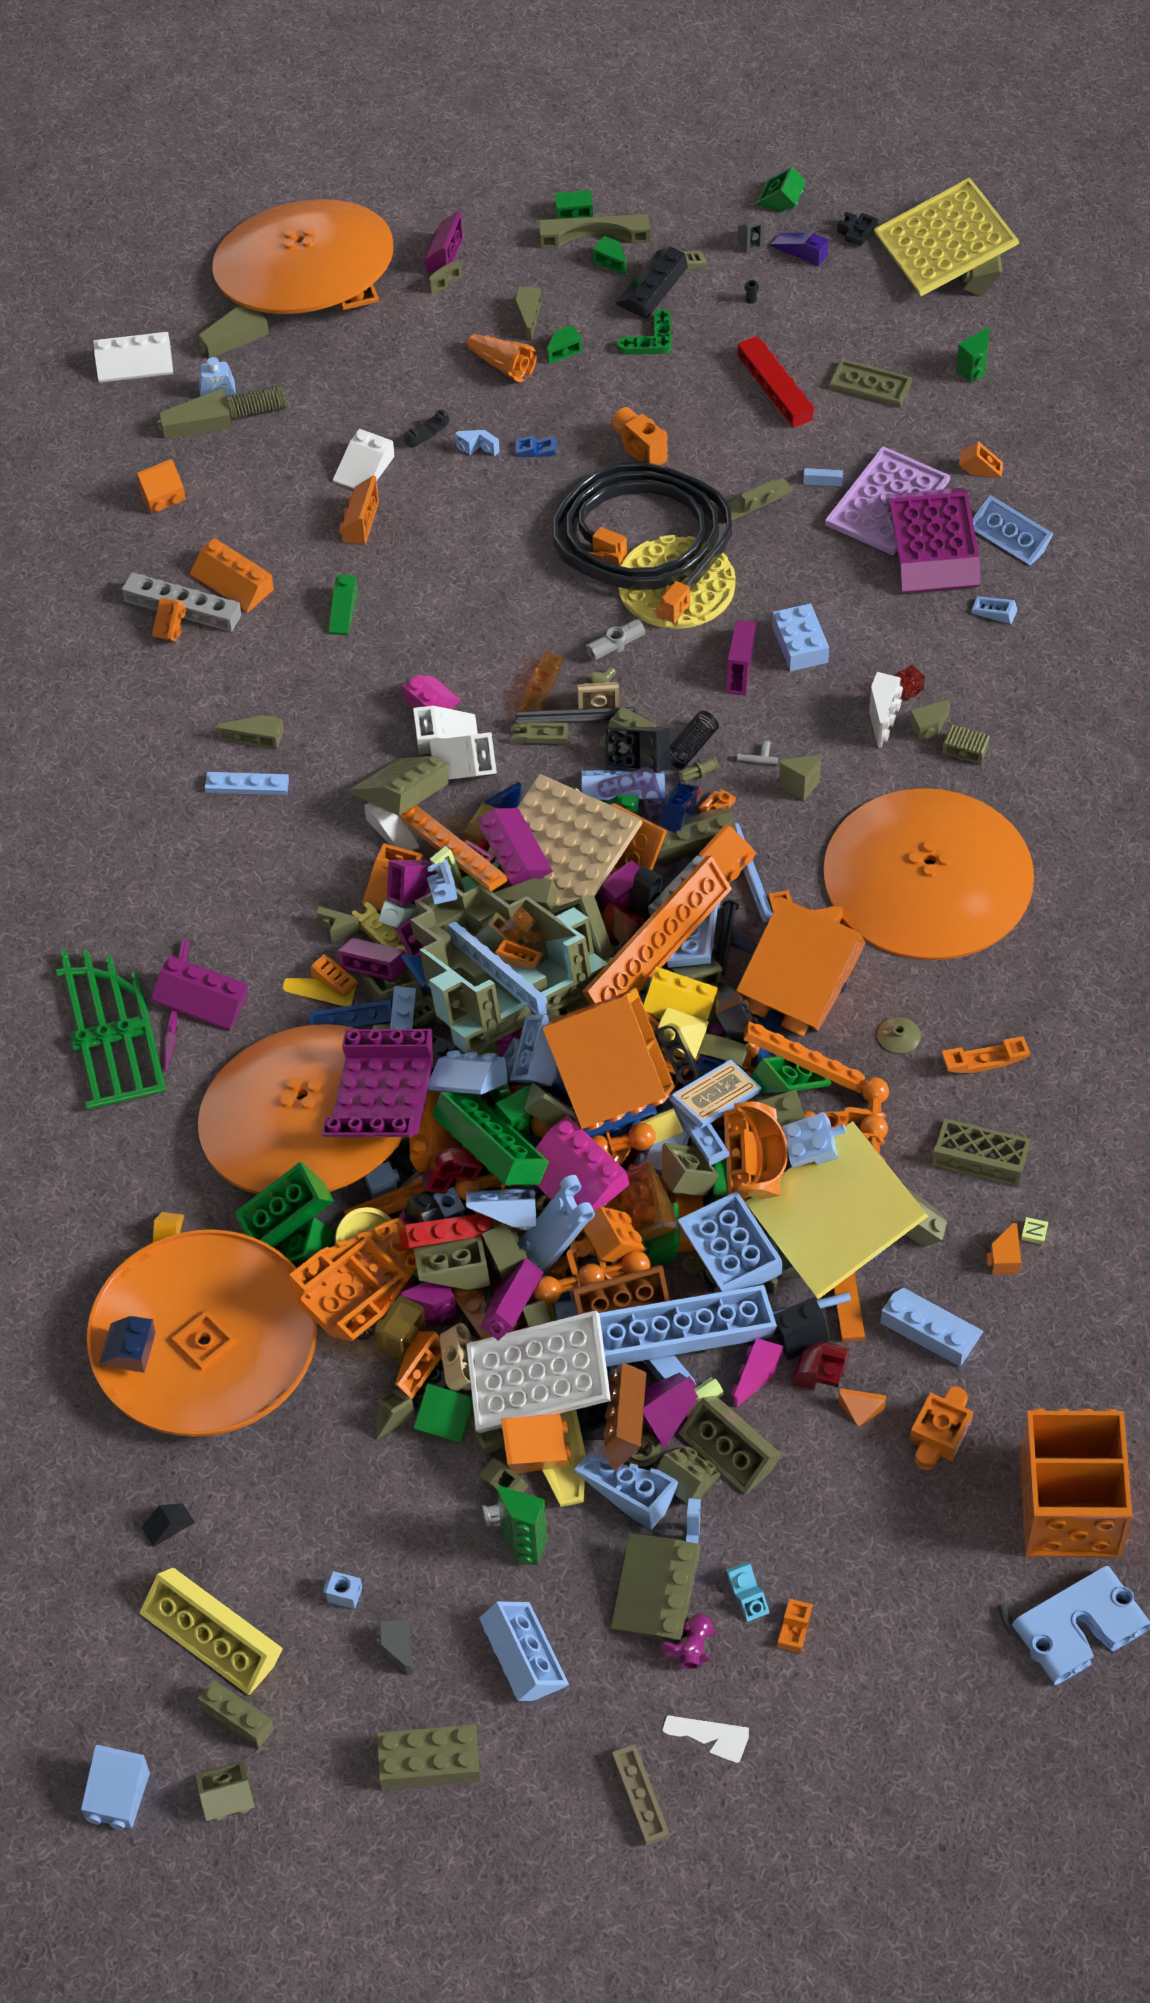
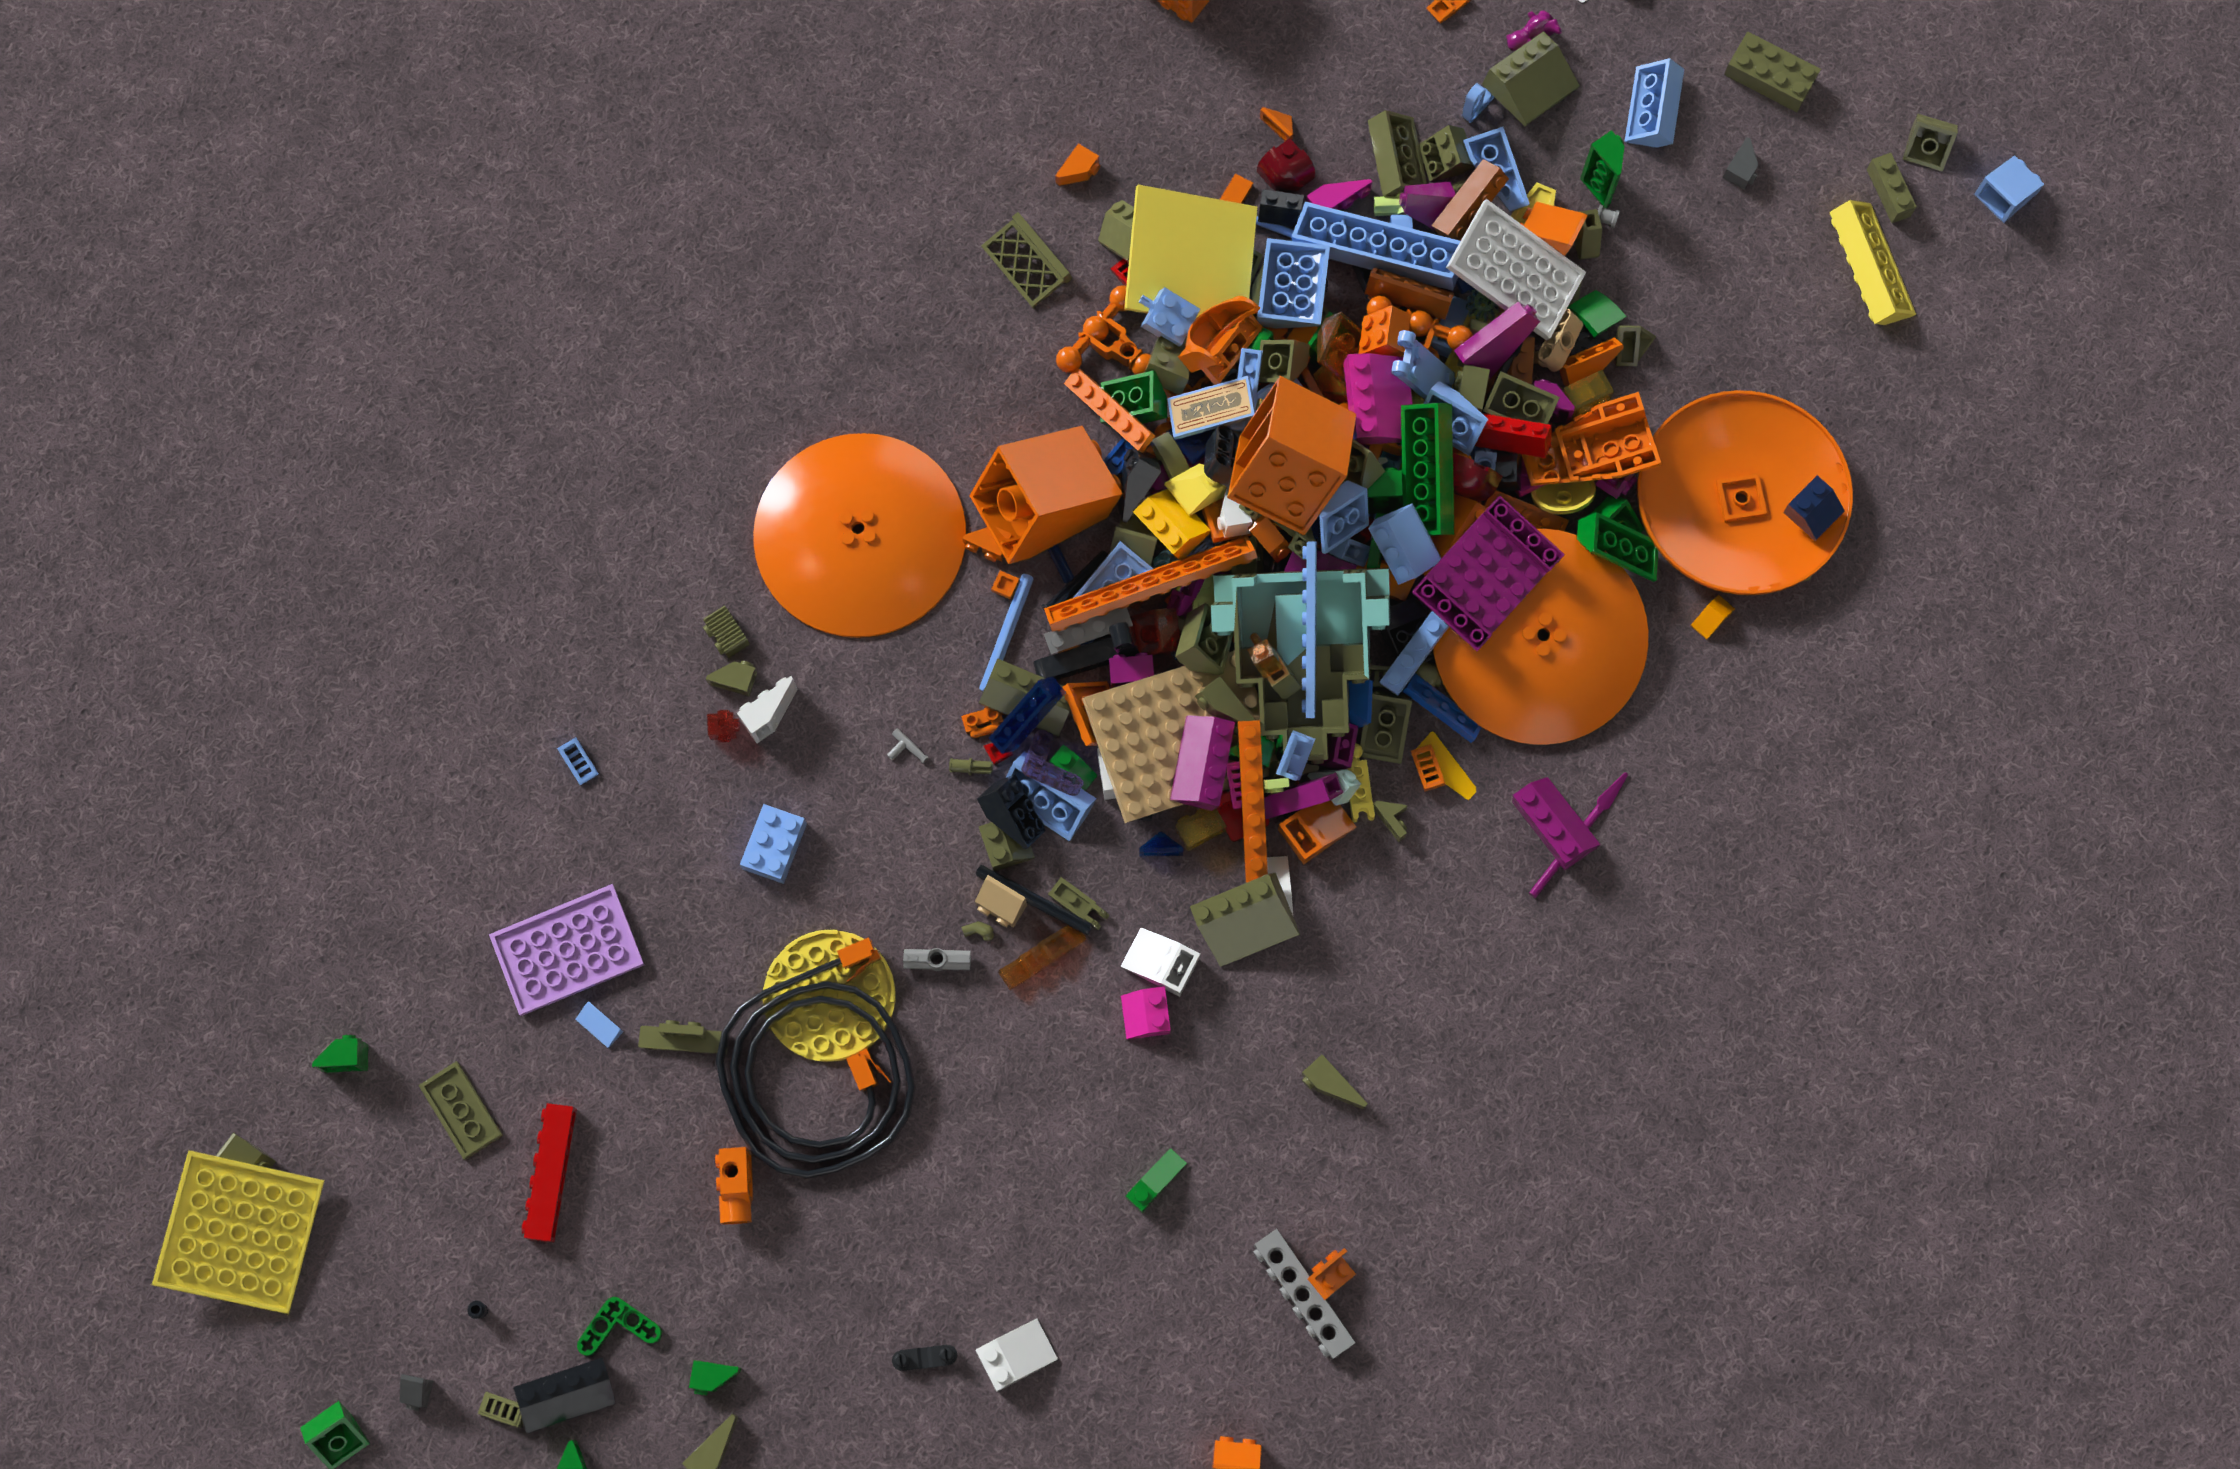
camera: 145 degrees left, 20 degrees up
green piece [56,950,166,1110] -> none
black slope [142,1503,195,1547] -> none
orange slope [190,538,274,613] -> none
light blue plate [205,772,289,795] -> none
light blue brick [324,1571,362,1609] -> none
magenta brick [338,938,407,981] -> none
orange slope [339,476,379,545] -> none
white slope [429,732,497,779] -> none
light blue slope [455,430,499,456] -> none
orange cone [467,334,537,382] -> none
orange slope [495,939,543,970] -> none
blue slope [516,435,557,457] -> none
black piece [670,710,719,769] -> none
orange slope [699,823,756,884] -> none
magenta slope [726,620,756,695] -> none
medium azure slope [726,1561,769,1622] -> none
dark purple slope [771,233,828,266] -> none
olive slope [779,754,821,801] -> none
black plate [837,212,878,246] -> none
olive dish [877,1017,921,1054] -> none
light blue slope [880,1288,983,1367] -> none
magenta slope [886,488,980,593] -> none
orange brick [909,1386,973,1470] -> none
orange slope [941,1036,1031,1073] -> none
orange slope [959,441,1003,478] -> none
light blue slope [973,495,1053,565] -> none
yellowish green tile [1021,1217,1048,1245] -> none

